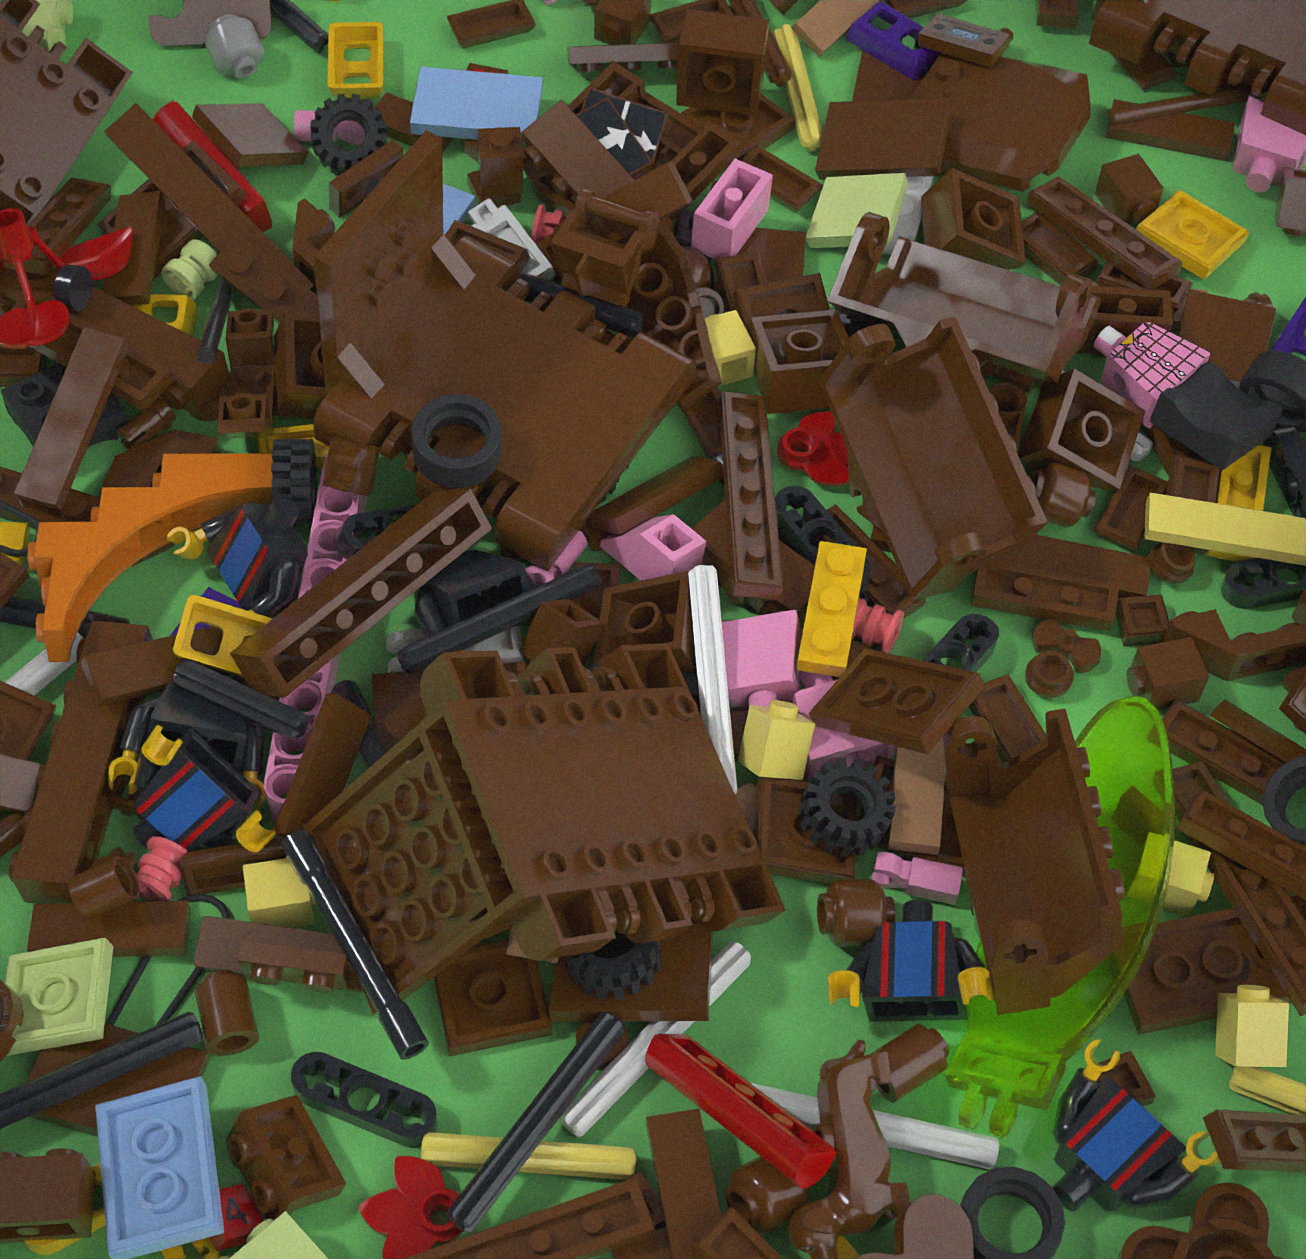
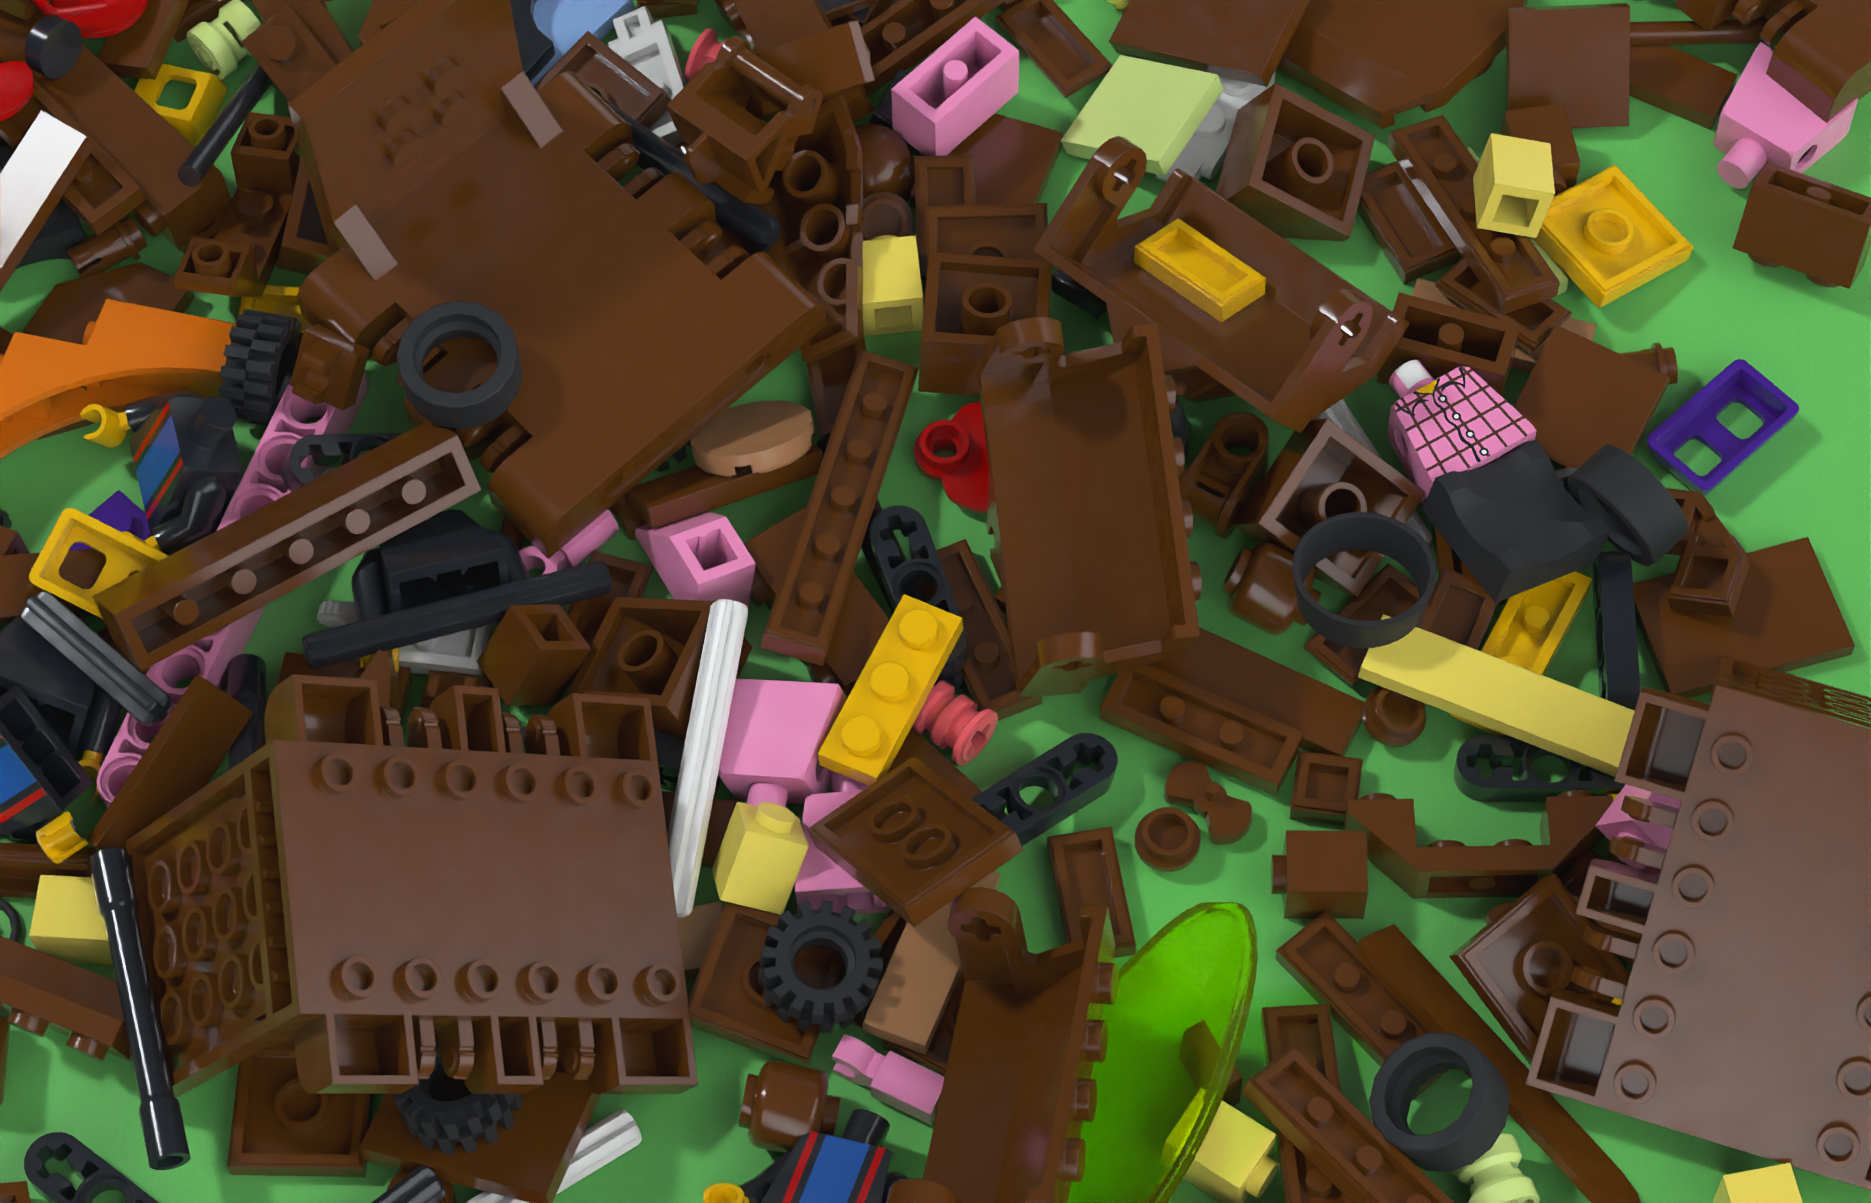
camera: 20 degrees right, 5 degrees up
none -> medium nougat tile [690,400,816,477]
none -> yellow tile [1134,218,1266,323]
none -> black tyre [1292,512,1436,648]
none -> light yellow brick [1473,133,1555,238]
none -> reddish brown tile [1506,3,1630,128]

